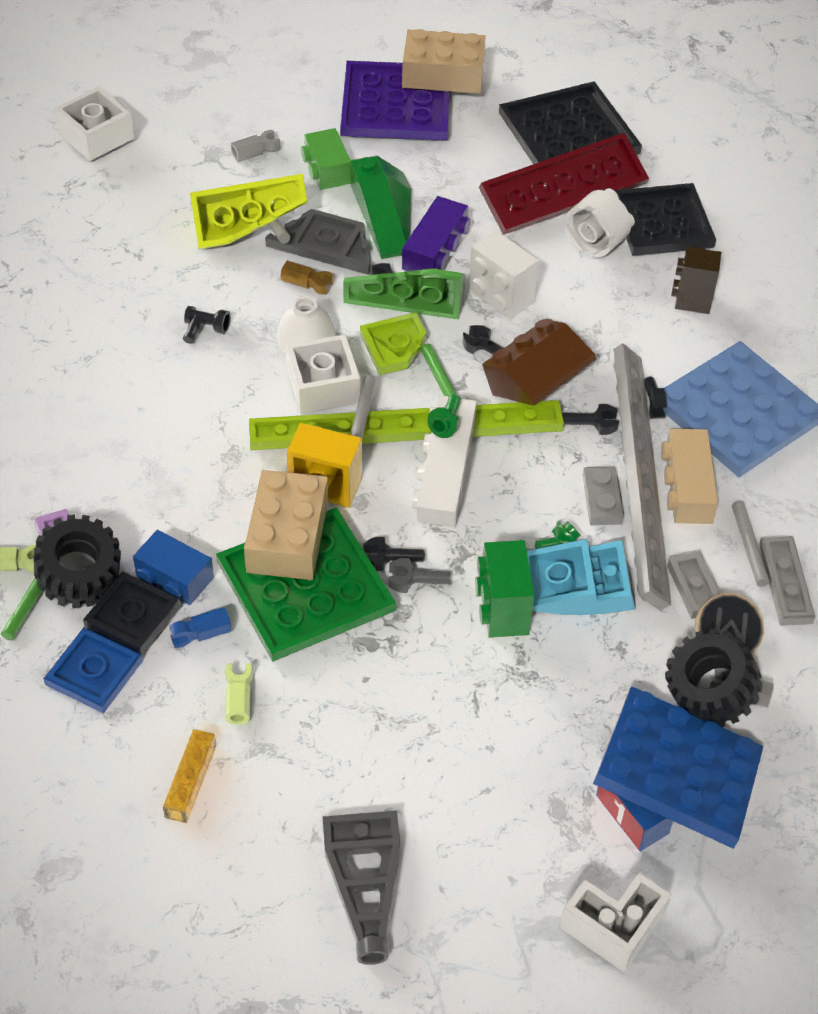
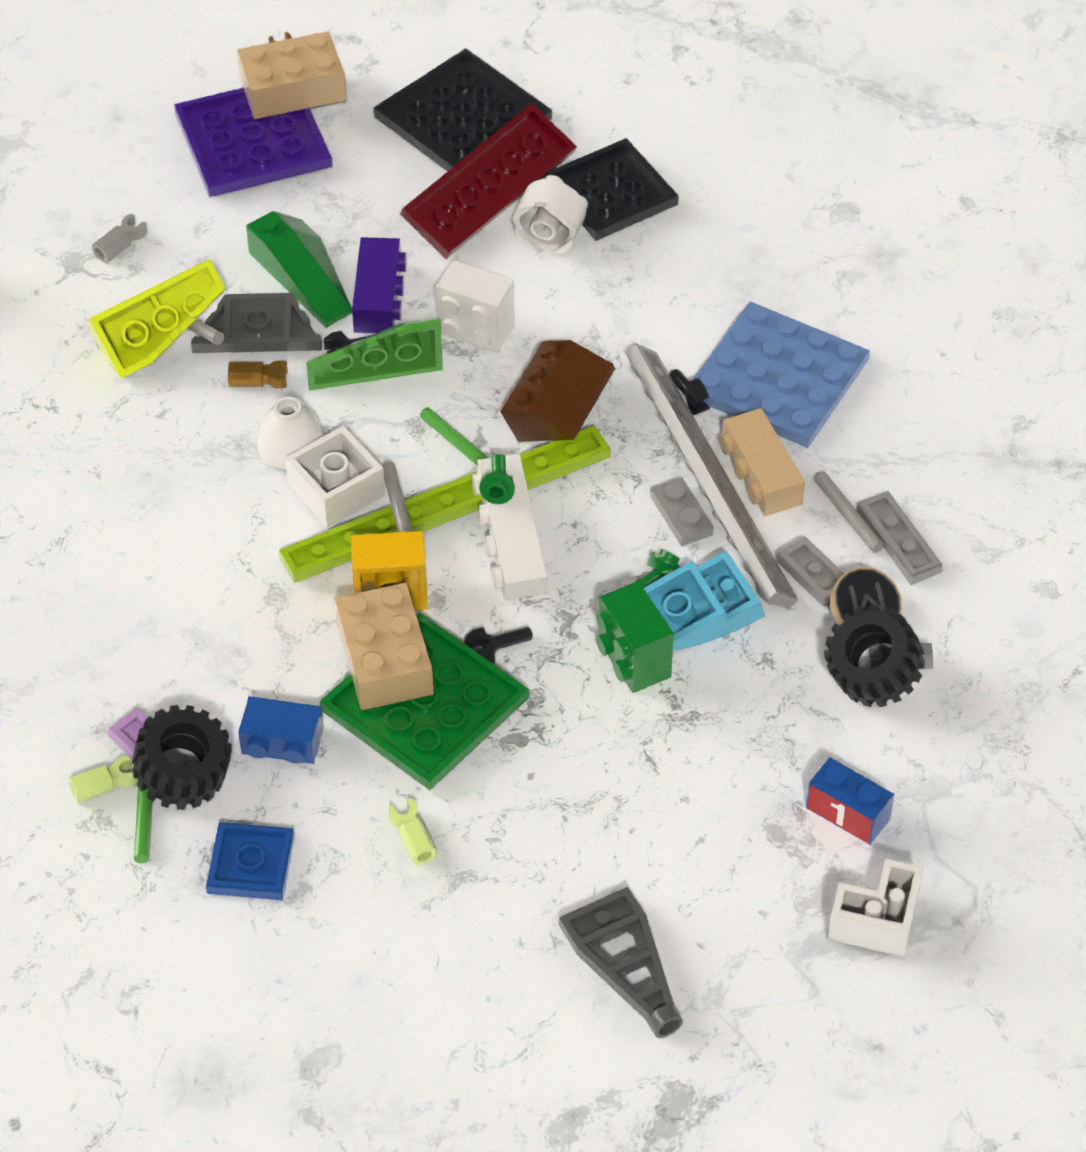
camera: 20 degrees left, 0 degrees up
black plate [83,571,180,655] -> none
clear yellow piece [163,729,216,823] -> none
blue bar [169,607,231,648] -> none
black piece [183,306,231,344] -> none
bright green brick [301,128,351,190] -> none
lime plate [360,312,426,376] -> none
dark grey bar [388,558,451,593] -> none
black bar [462,325,504,355] -> none
black bar [562,404,619,435] -> none
blue plate [593,686,764,849] -> none
dark brown brick [671,246,722,314] -> none

